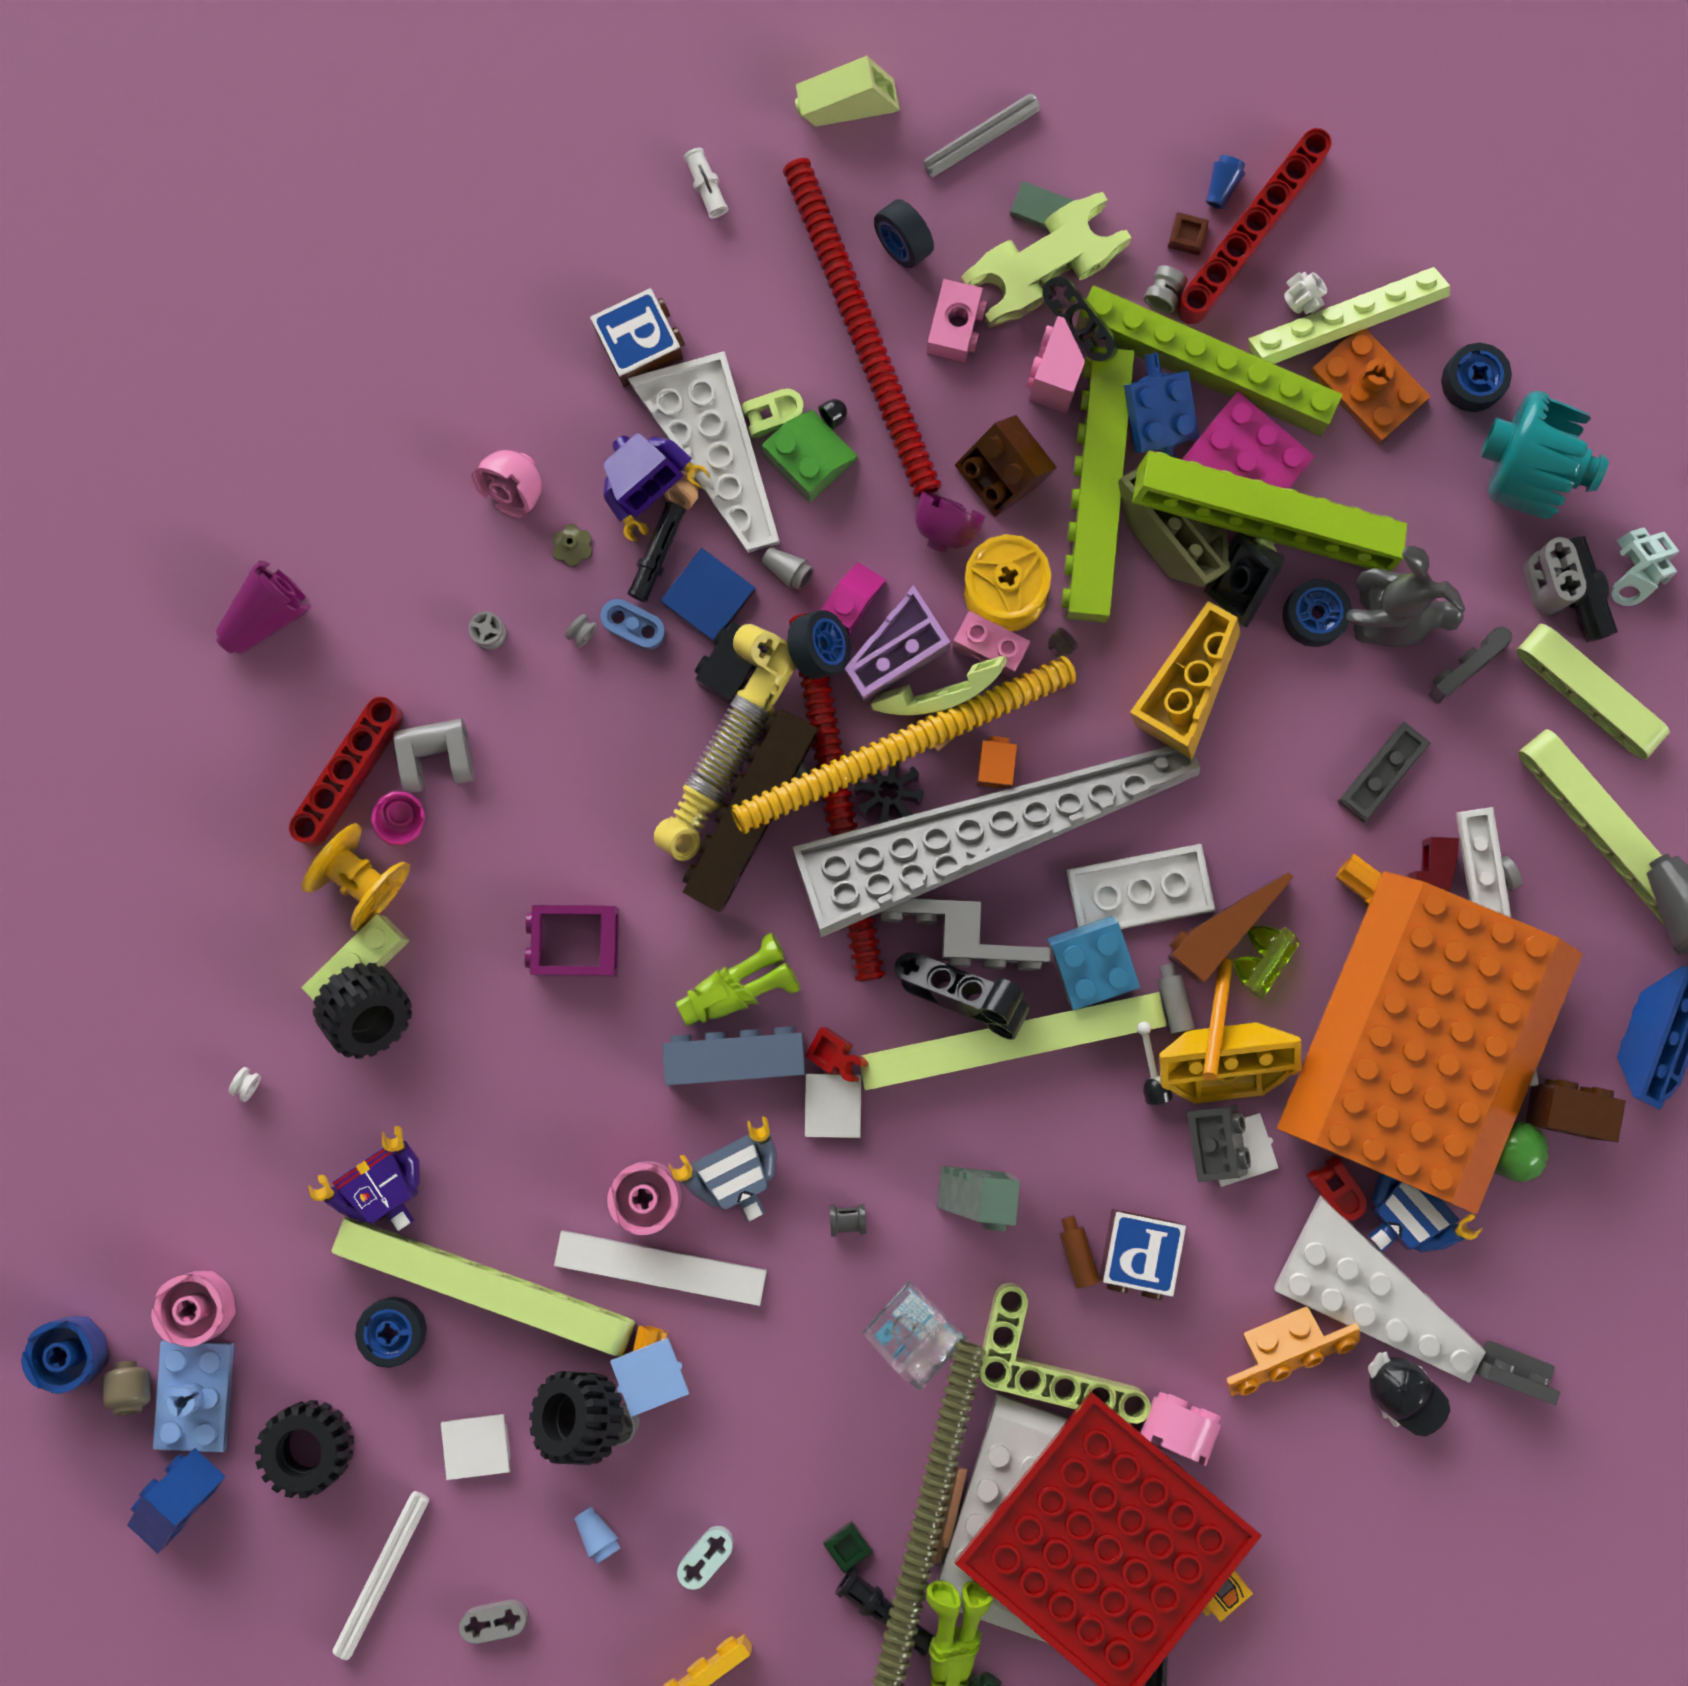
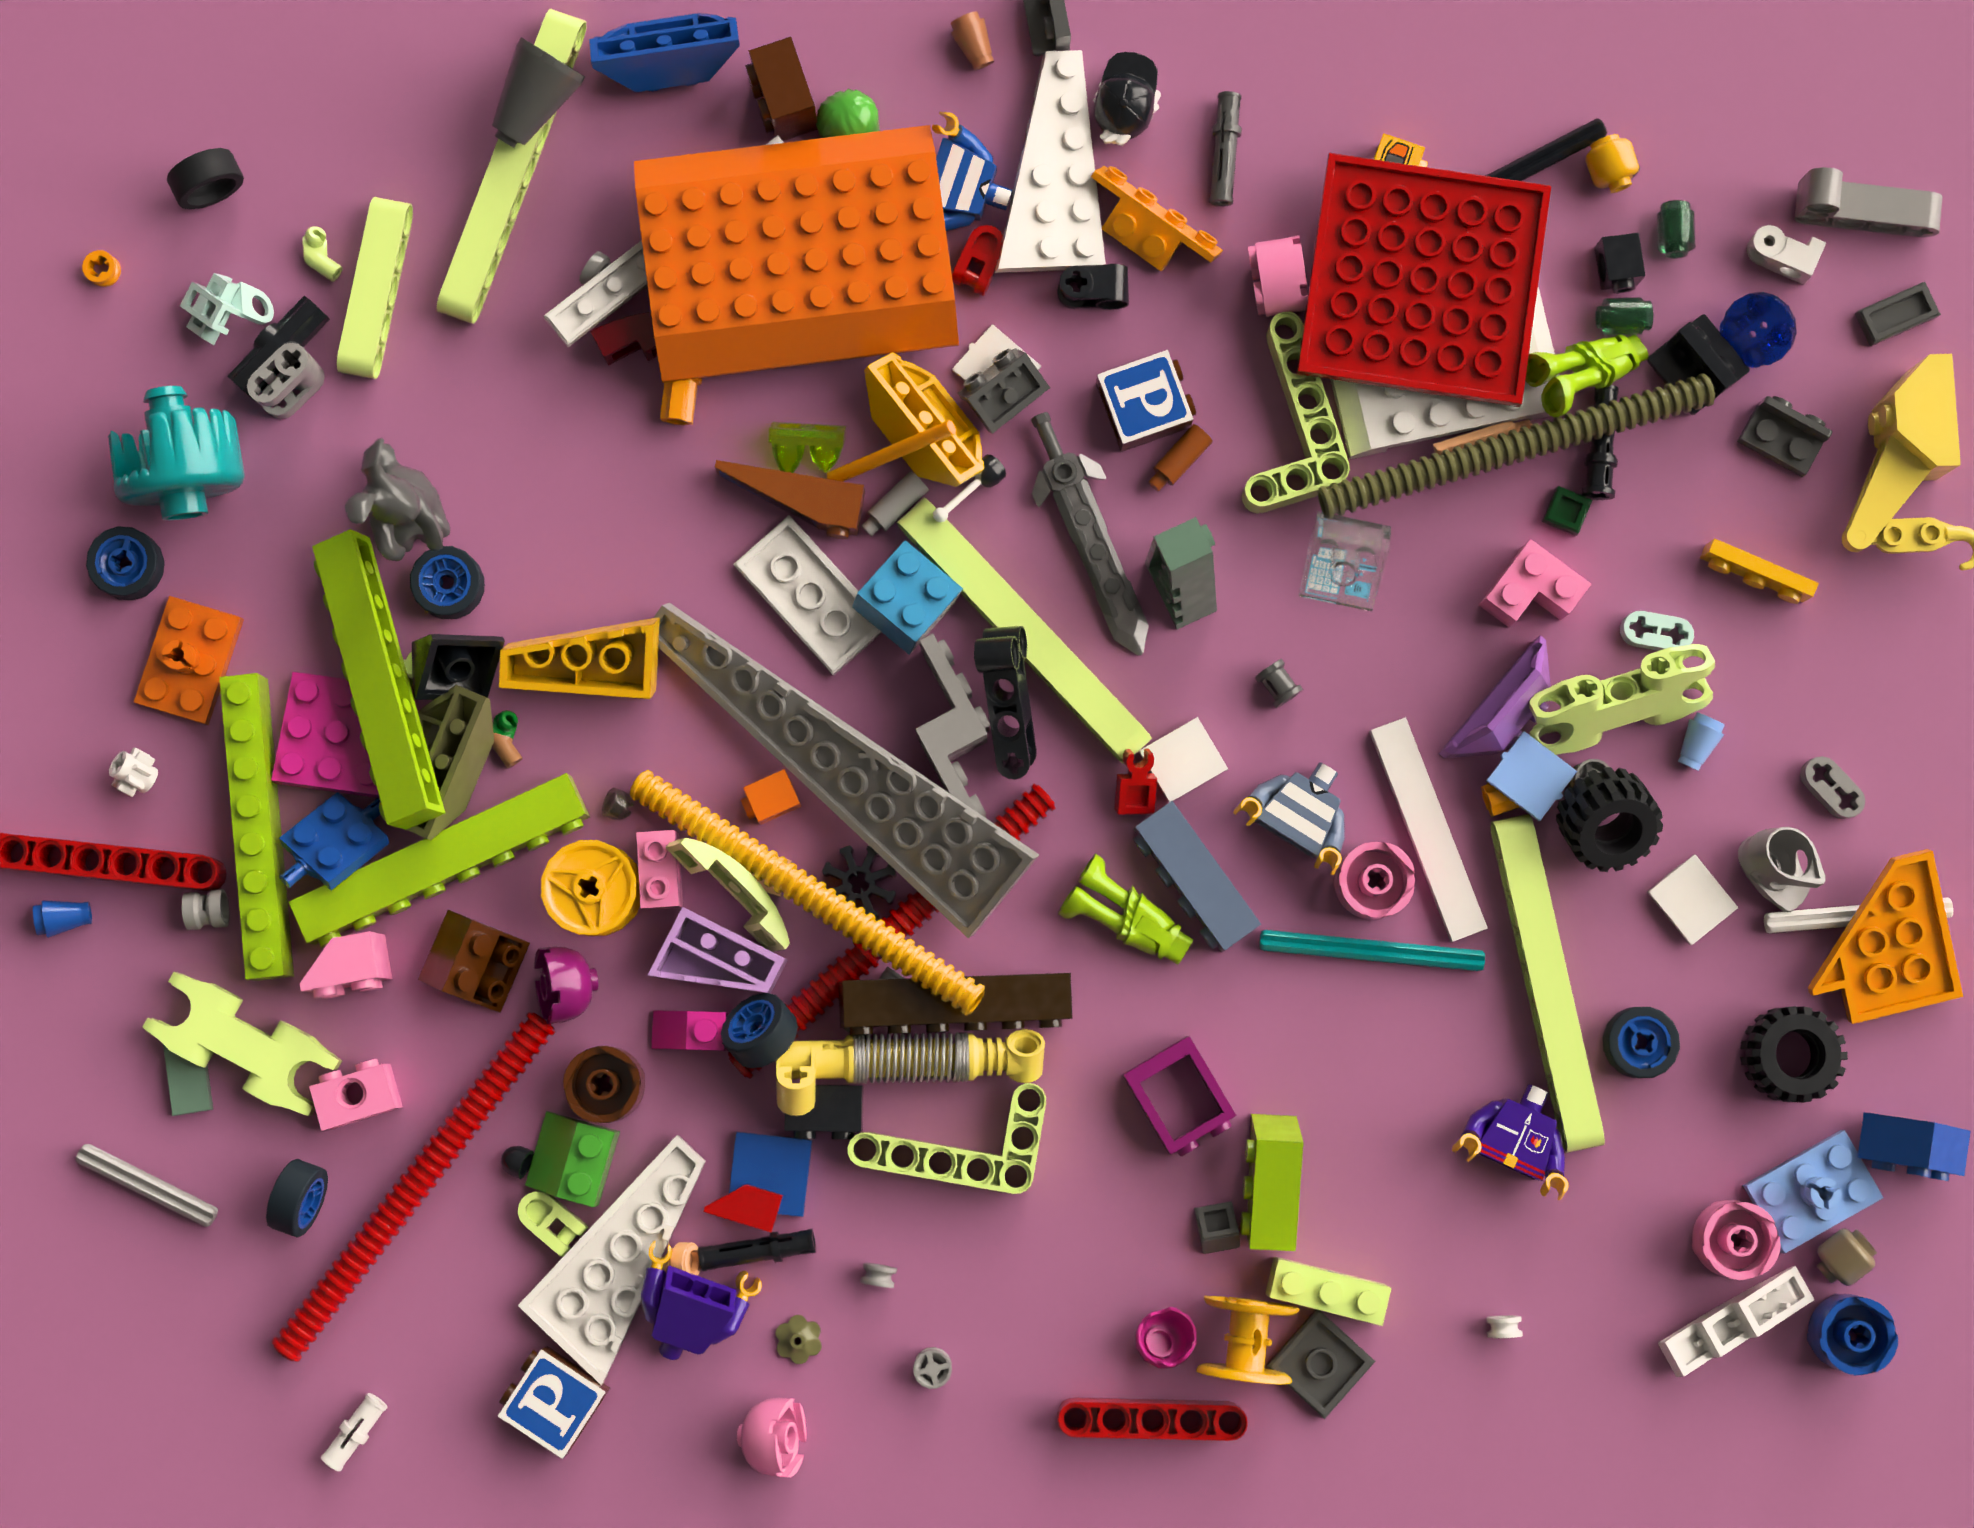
camera: 130 degrees left, 0 degrees up
black tyre [313,962,412,1059] -> none
light grey connector [394,718,475,793] -> none
medium blue plate [600,599,666,650] -> none
light grey cone [762,547,814,591] -> none
yellowish green slope [795,56,900,127] -> none
black beam [1043,277,1118,362] -> none
copper tile [1167,212,1209,256] -> none
yellowish green plate [1248,267,1450,364] -> none
dark grey tile [1338,722,1431,822] -> none
dark grey hinge [1429,626,1513,704] -> none
none -> yellowish green arm [302,226,343,282]
none -> arm [492,710,523,769]
none -> reddish brown brick [563,1046,645,1123]
none -> red tile [703,1184,783,1233]
none -> yellowish green beam [847,1083,1046,1194]
none -> nougat cone [950,11,994,70]
none -> sword [1031,412,1149,655]
none -> black piece [1057,264,1129,310]
none -> dark grey slope [1194,1201,1240,1254]
none -> dark grey pin [1209,91,1242,206]
none -> lime wedge [1241,1114,1303,1251]
none -> teal axle [1259,930,1485,971]
none -> dark grey tile [1266,1309,1376,1419]
none -> medium lavender wedge [1439,635,1551,758]
none -> bright pink brick [1479,539,1591,628]
none -> yellowish green piece [1529,644,1715,755]
none -> white slope [1658,1266,1814,1377]
none -> light grey helmet [1738,827,1826,912]
none -> light orange wing [1808,849,1963,1024]

